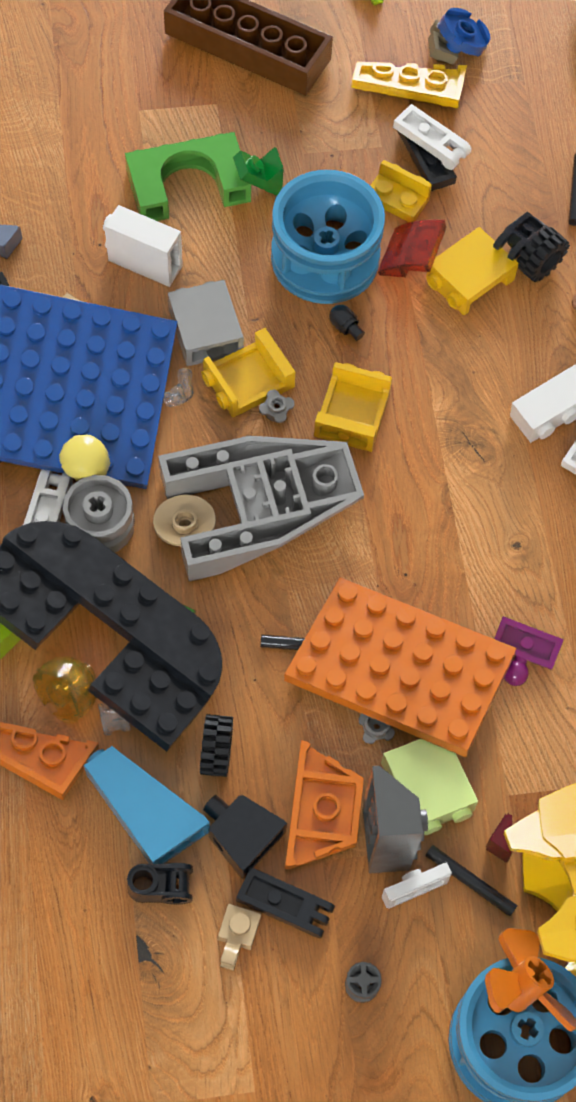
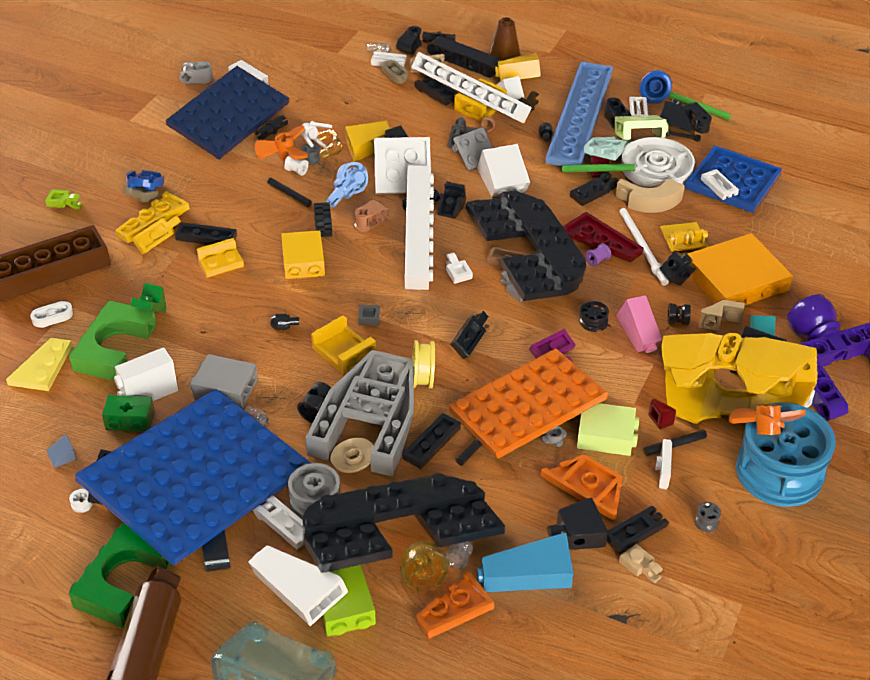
camera: 55 degrees left, 20 degrees down
light yellow hair [59,434,111,481] -> none
black piece [127,863,193,905] -> none
black tyre [200,714,233,777] -> none
yellow panel [201,328,296,418] -> none
light grey plate [259,389,294,423] -> none
dark azure wheel [271,170,385,304] -> none
dark grey slope [362,766,428,873] -> none
clear red slope [378,219,447,278] -> none
white plate [393,104,471,170] -> none
black hinge [493,211,548,261] -> none
none -> light yellow wing [6,338,72,391]
none -> white plate [31,301,73,328]
none -> green brick [102,395,155,431]
none -> yellow hinge [131,215,181,255]
none -> black wheel [297,382,331,423]
none -> dark grey plate [358,305,380,326]
none -> black plate [403,413,461,469]
none -> light yellow wheel [412,340,435,389]
none -> black hinge [450,311,489,359]

